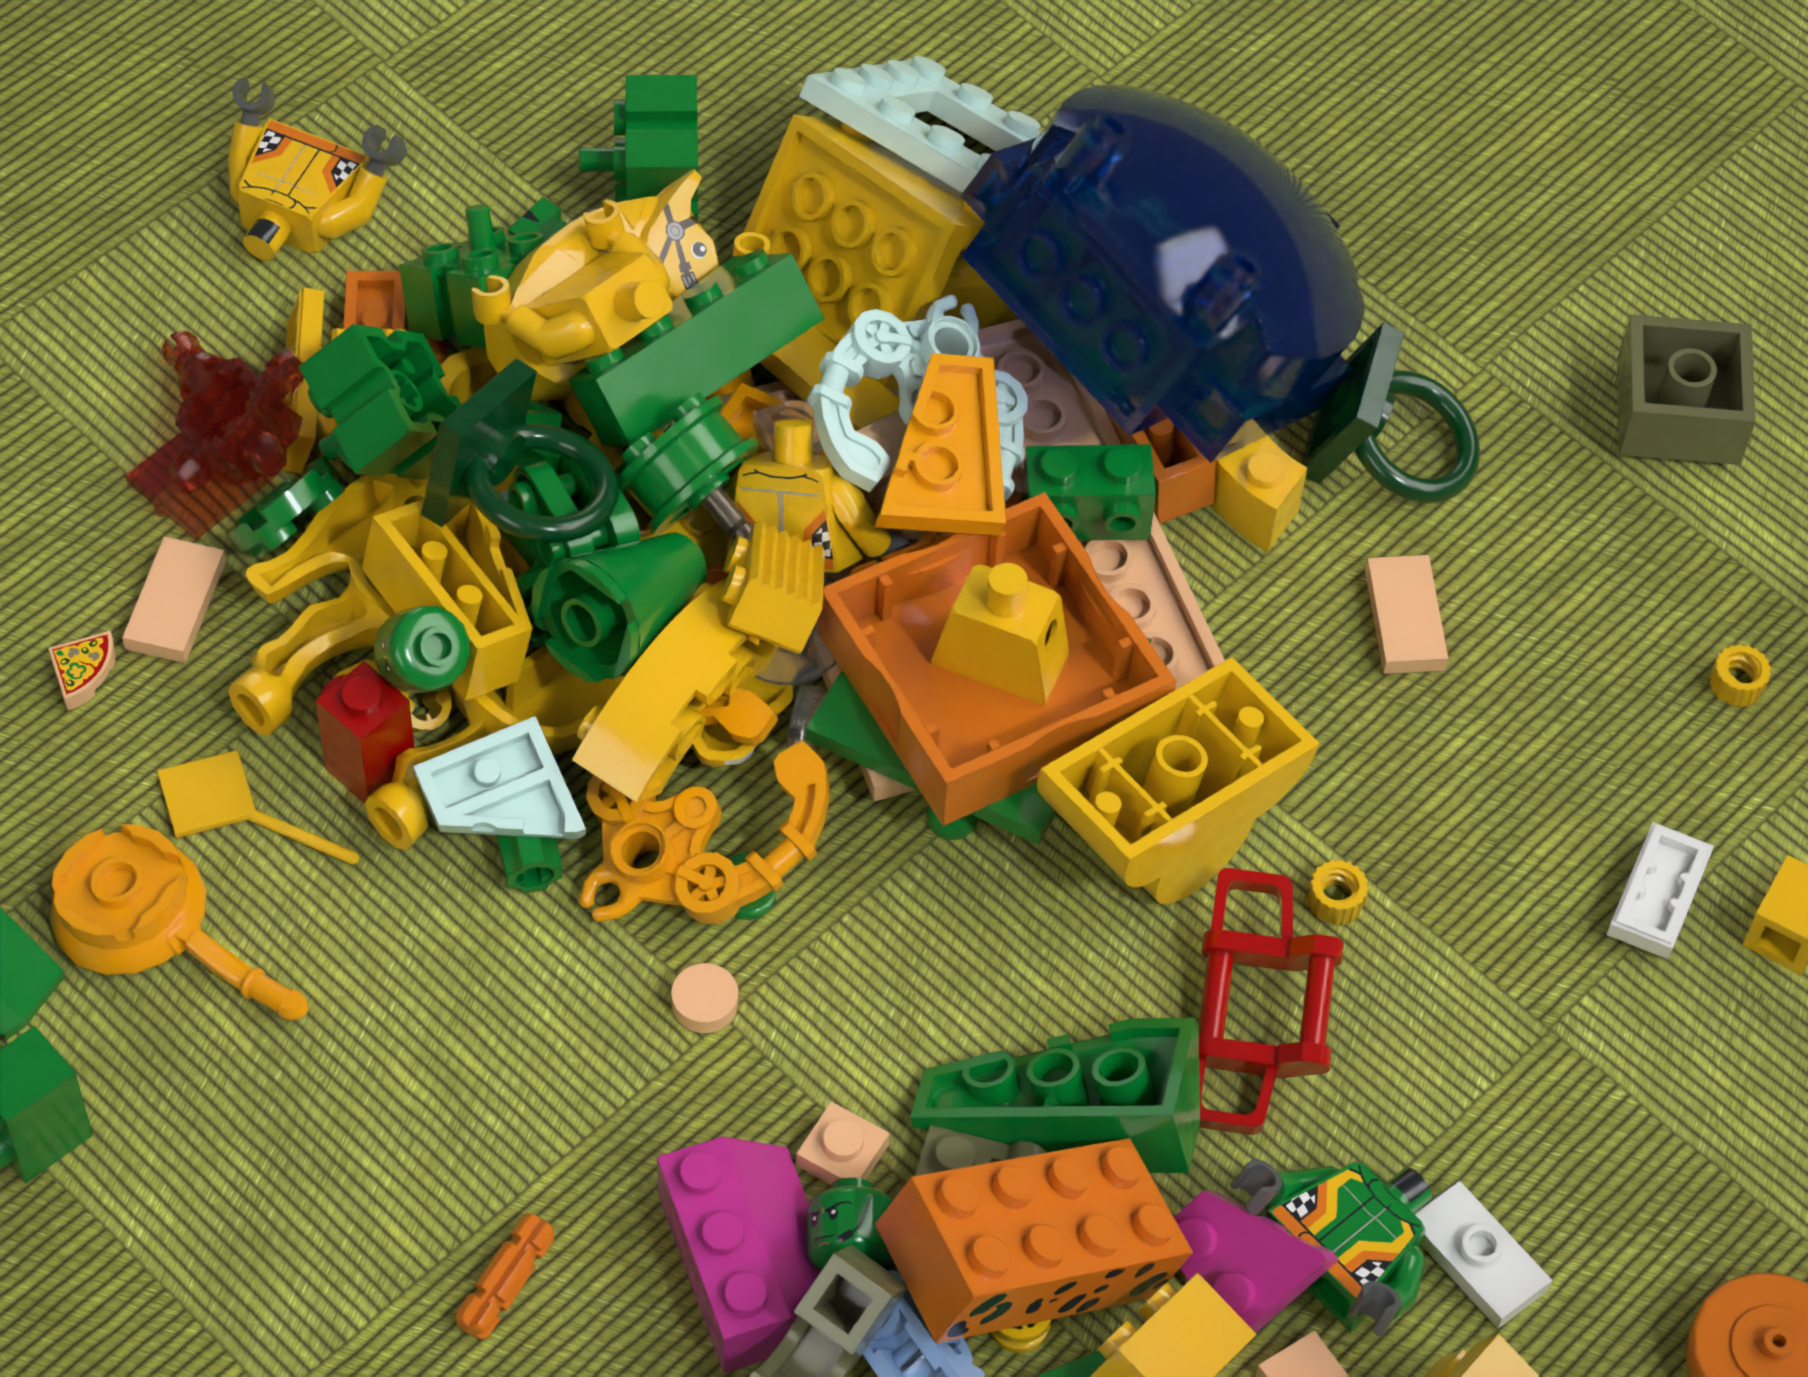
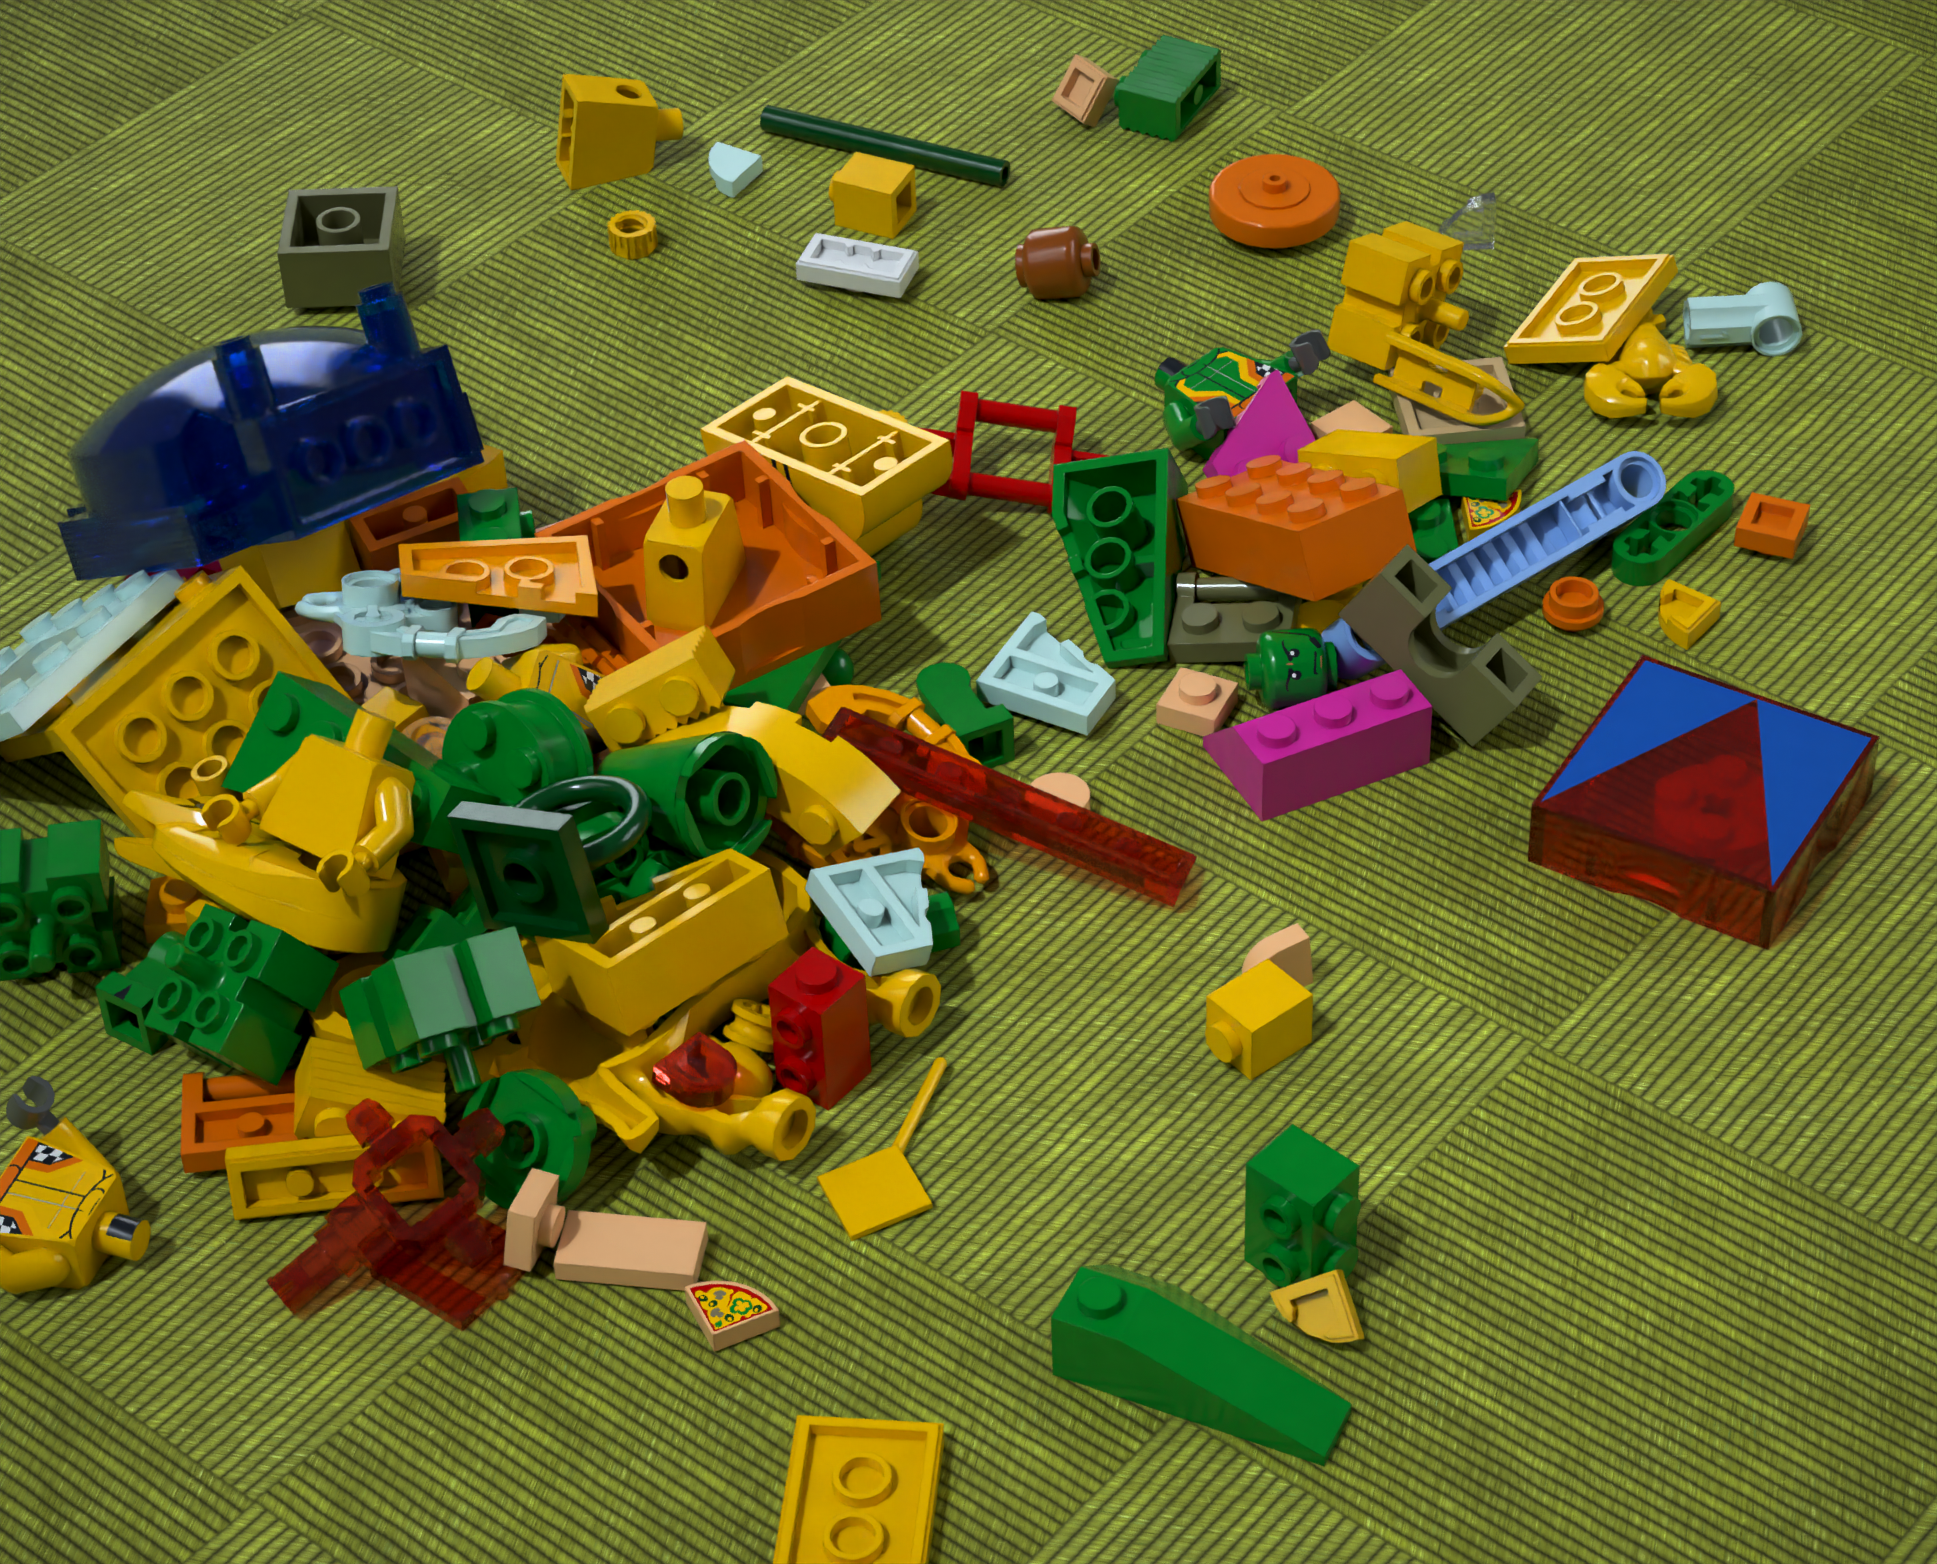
camera: 90 degrees left, 15 degrees down
light orange piece [49,824,309,1021] -> none
green head [374,606,470,693] -> none
orange axle [455,1213,554,1340] -> none
light nougat tile [1365,555,1448,674] -> none
white plate [1415,1181,1553,1329] -> none
none -> light nougat plate [503,1168,565,1272]
none -> clear red tile [651,1031,737,1108]
none -> clear red tile [822,707,1197,907]
none -> green leg [916,662,1015,770]
none -> light aqua wing [976,611,1116,736]
none -> dark orange head [1015,226,1101,300]
none -> yellow brick [1205,958,1313,1080]
none -> light nougat tile [1242,923,1313,987]

